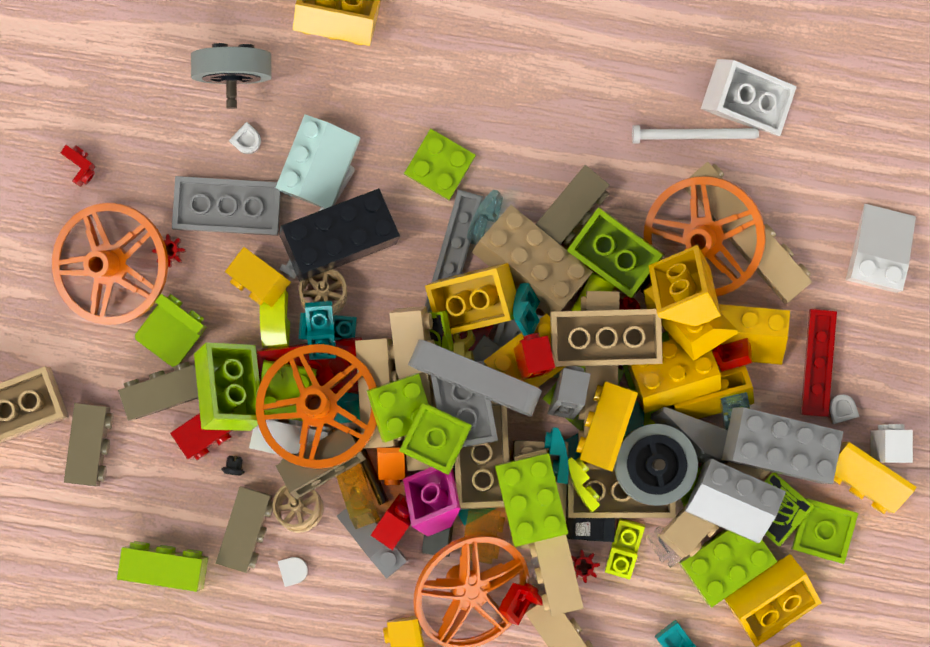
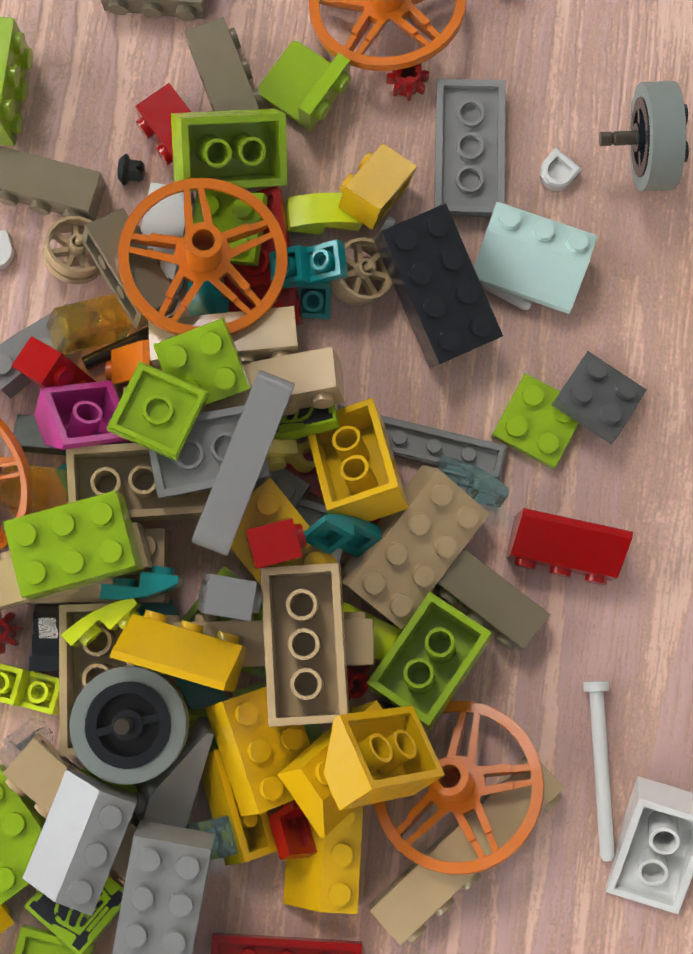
camera: 85 degrees right, 5 degrees down
none -> red slope [506,508,633,585]
none -> dark grey plate [552,351,647,445]

